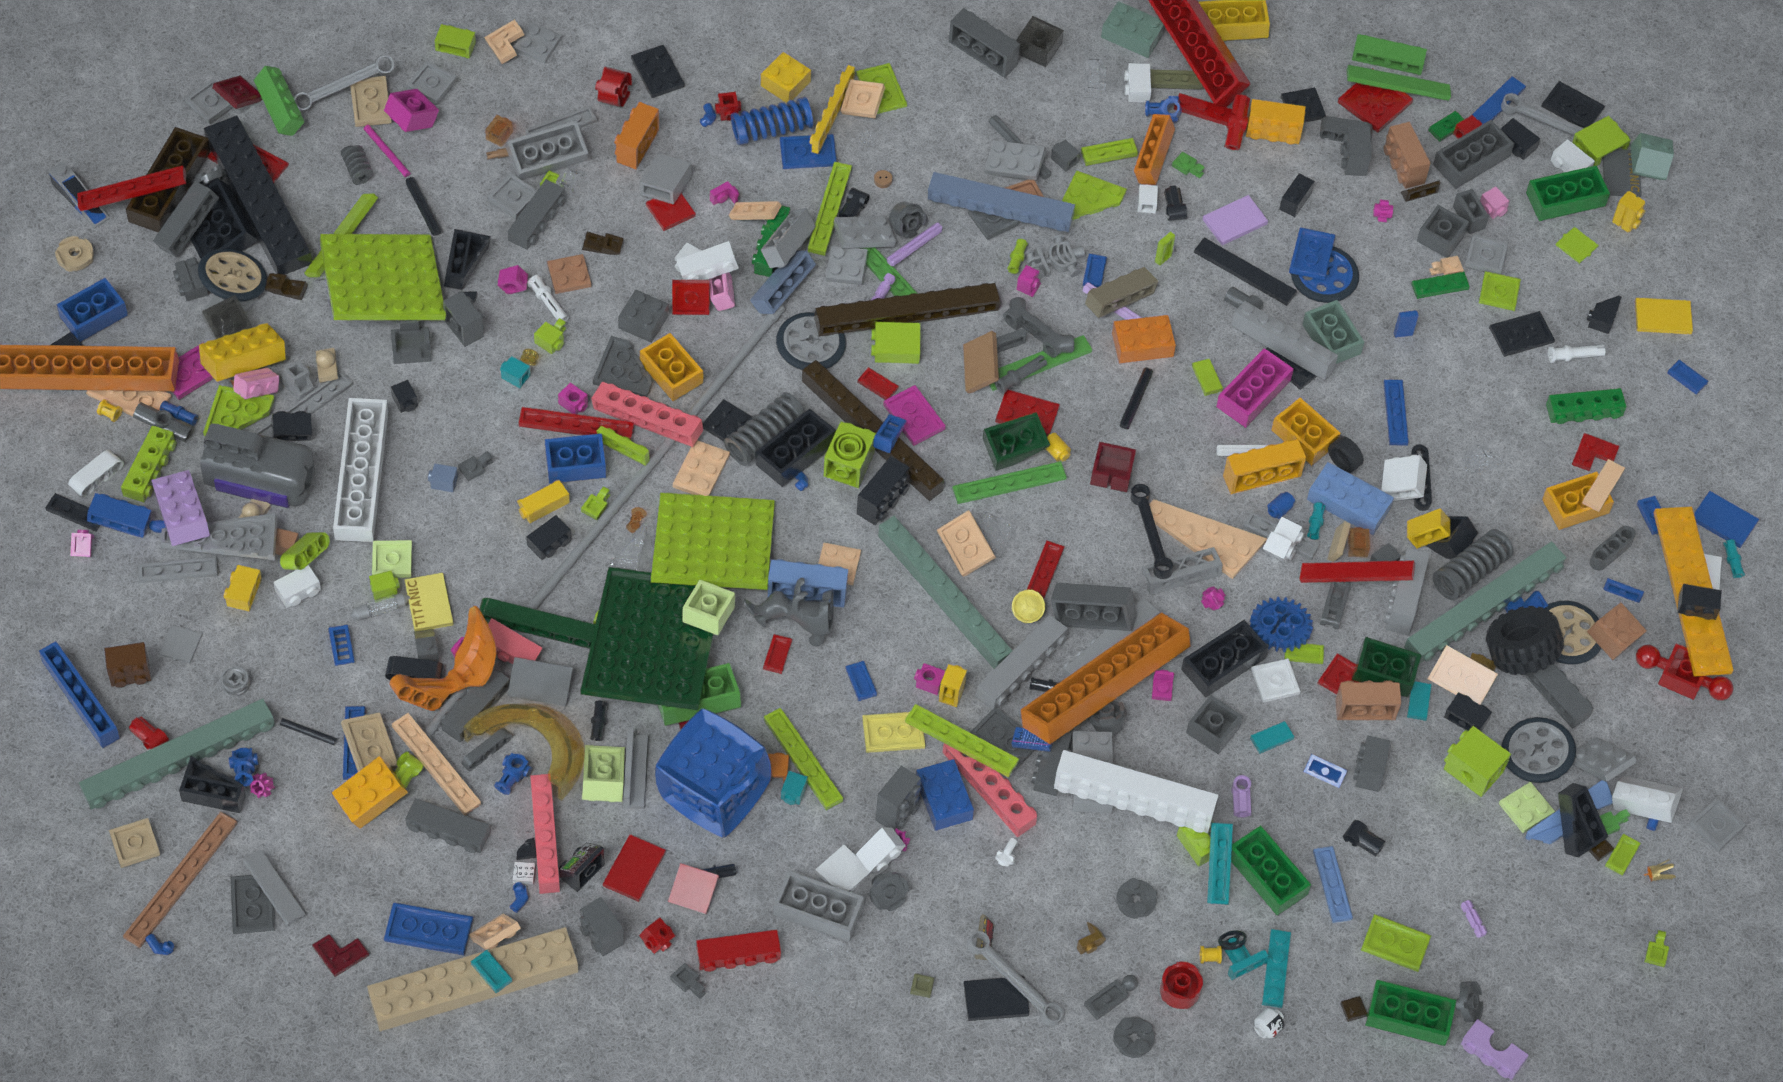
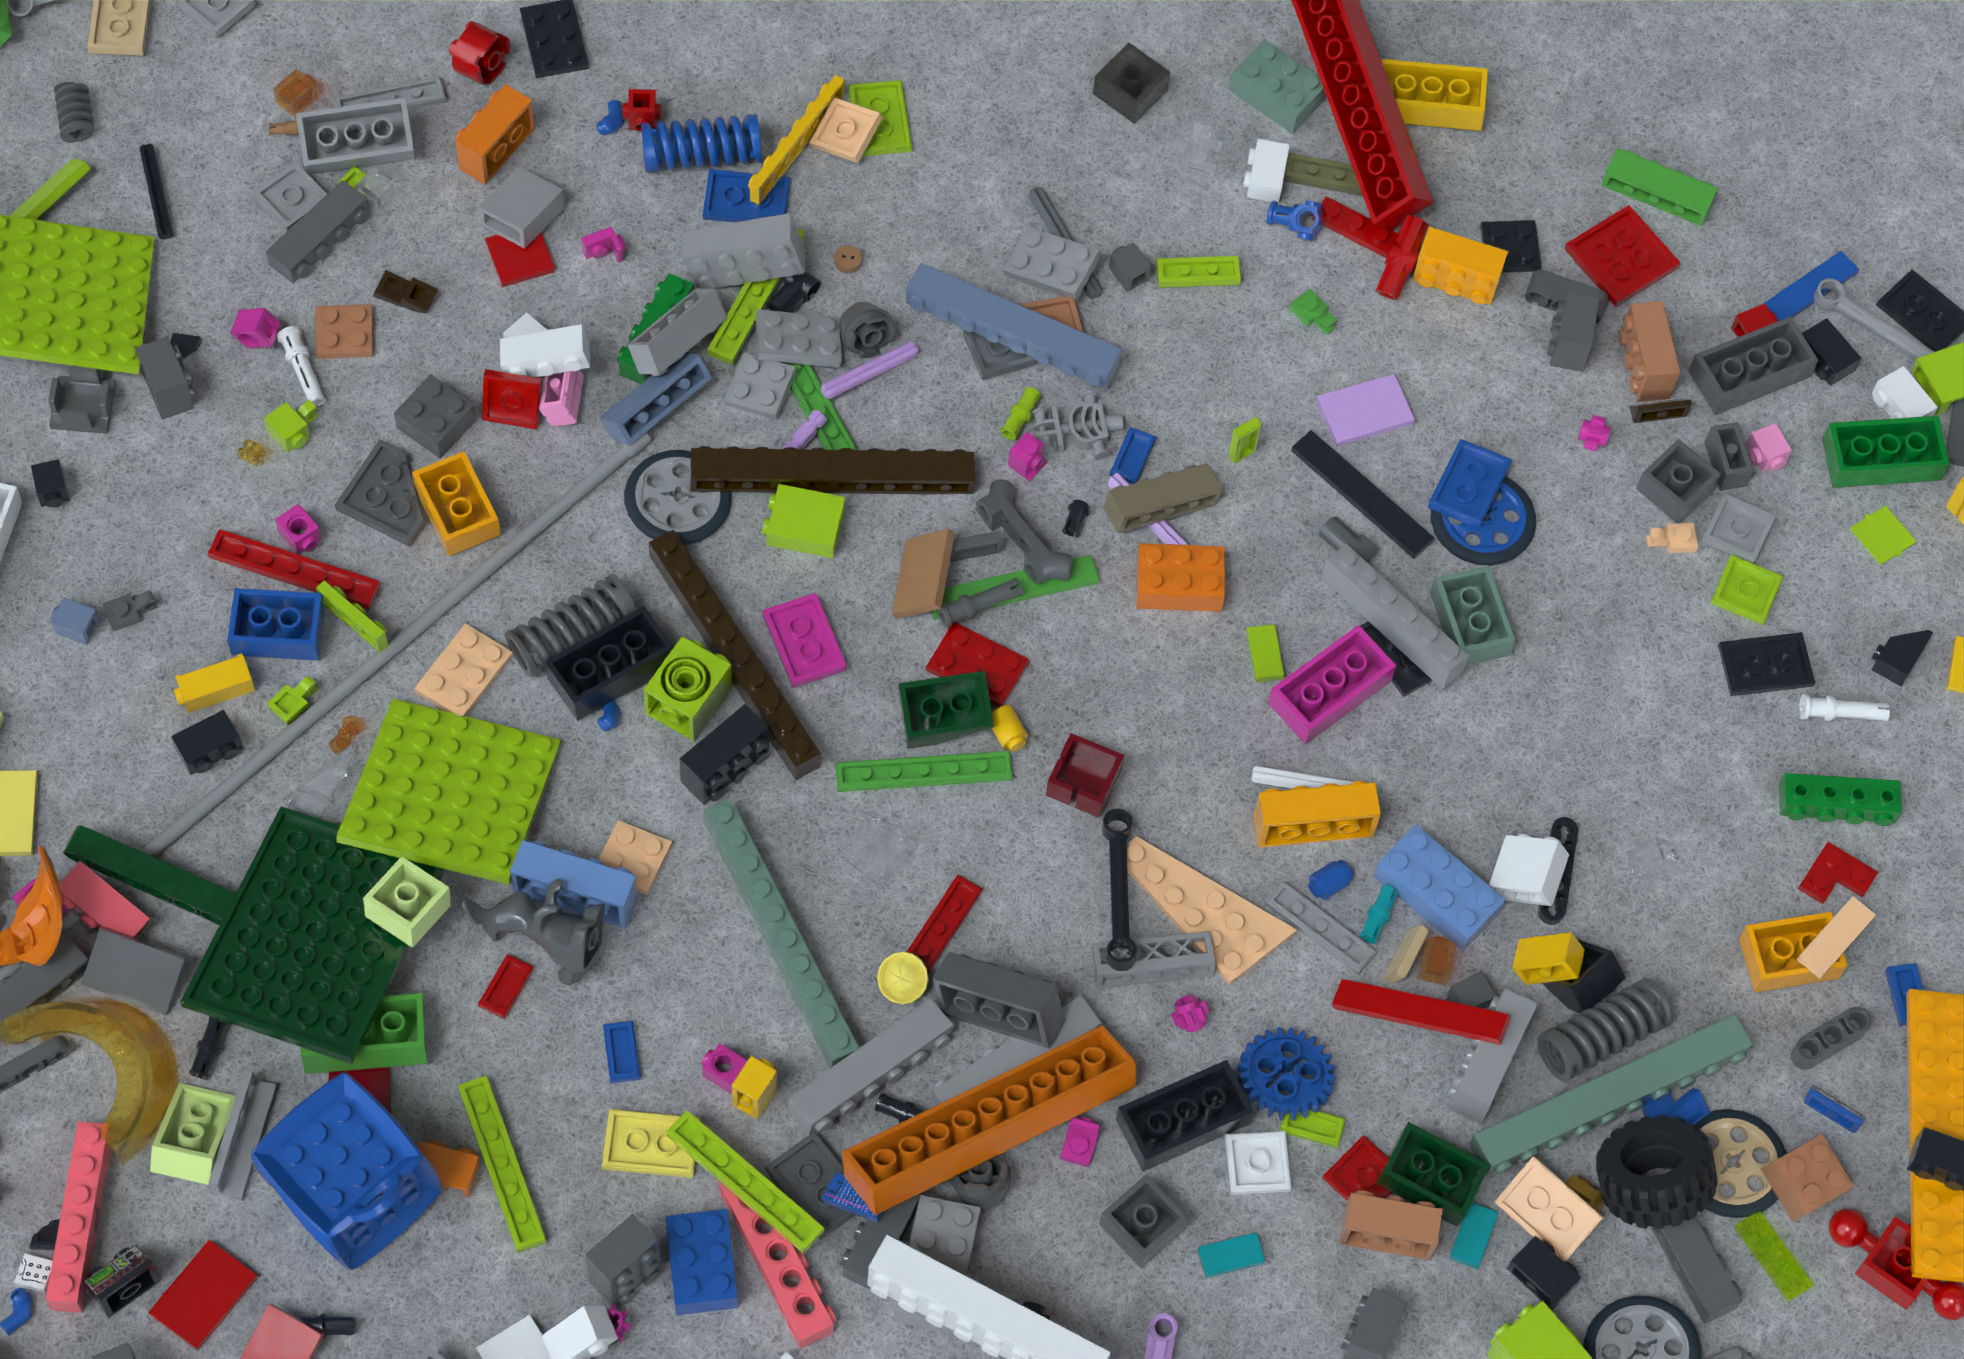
camera: 10 degrees right, 5 degrees up
dark pink bar [364,125,411,178] -> none
dark pink brick [384,89,439,132] -> none
black wedge [444,229,491,290] -> none
blue connector [494,752,532,795] -> none
teal brick [500,356,531,389] -> none
coral brick [591,382,703,447] -> none
black plate [702,399,752,441] -> none
light nougat tile [729,201,782,220] -> none
yellow brick [761,52,811,103] -> none
teal brick [781,771,808,805] -> none
red tile [857,367,899,400] -> none
blue slope [873,414,907,453] -> none
light nougat tile [937,510,996,577] -> none
dark grey brick [949,8,1020,78] -> none
lime plate [1062,170,1127,220] -> none
black axle [1120,367,1153,430] -> none
orange brick [1134,114,1175,185] -> none
white brick [1137,184,1158,213] -> none
black piece [1164,185,1187,221] -> none
white brick [1263,517,1305,563] -> none
light orange brick [1271,398,1341,466] -> none
black brick [1279,173,1315,217] -> none
slope [1303,754,1348,788] -> none
dark grey plate [1320,582,1351,629] -> none
black tyre [1328,436,1364,473] -> none
bright green tile [1346,65,1451,101] -> none
blue tile [1383,379,1409,446] -> none
blue tile [1393,310,1418,338] -> none
green plate [1411,272,1470,299] -> none
green plate [1428,111,1464,142] -> none
none -> light grey brick [682,213,805,289]
none -> black pin [1062,500,1090,538]
none -> clear neon green tile [1733,1210,1814,1303]

